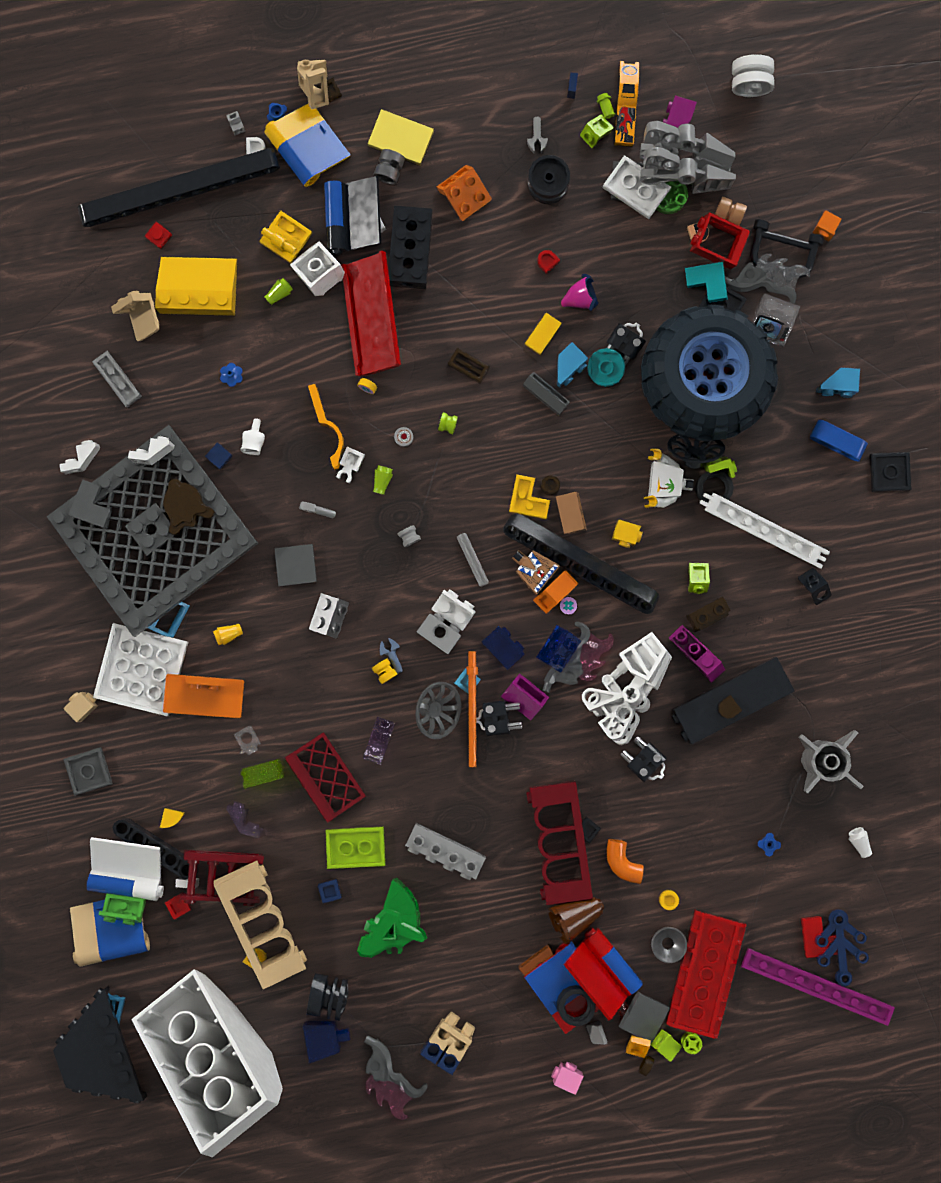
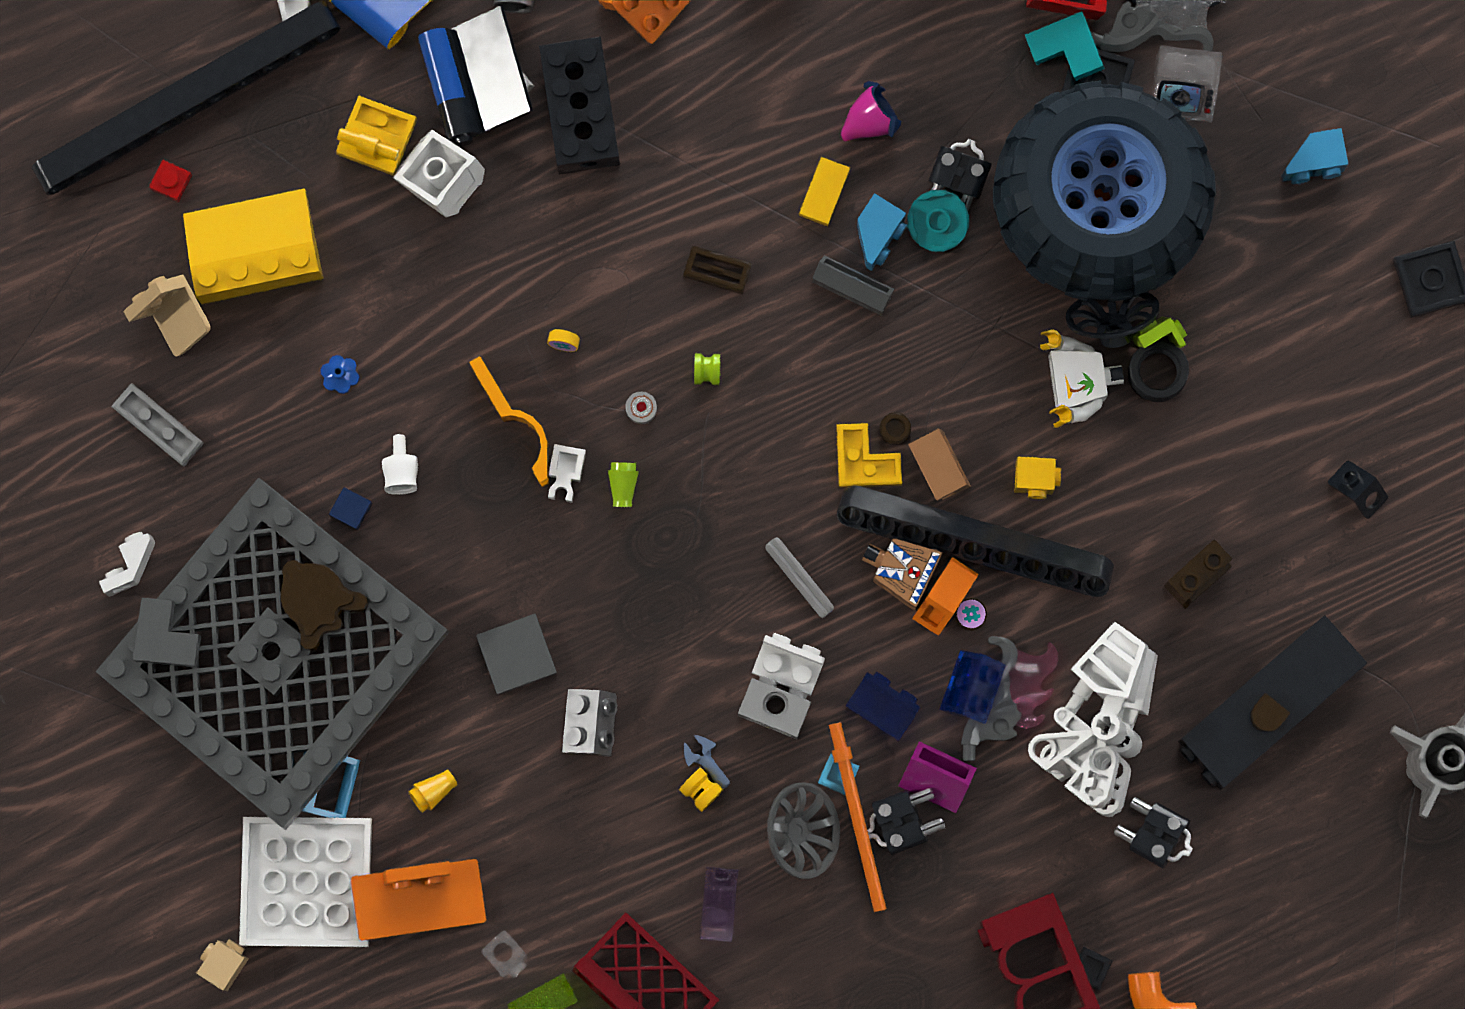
camera: 10 degrees left, 5 degrees down
white slope [128,436,175,465] -> none
lime cone [264,278,293,305] -> none
light grey bar [299,501,336,518] -> none
red ladder [341,251,401,376] -> none
light grey wheel [397,525,421,547] -> none
red tile [537,250,560,274] -> none
magenta slope [669,625,725,683] -> none
lime bracket [688,563,710,594] -> none
white hinge [700,493,830,569] -> none
blue plate [758,833,781,856] -> none
blue beam [810,420,868,462] -> none

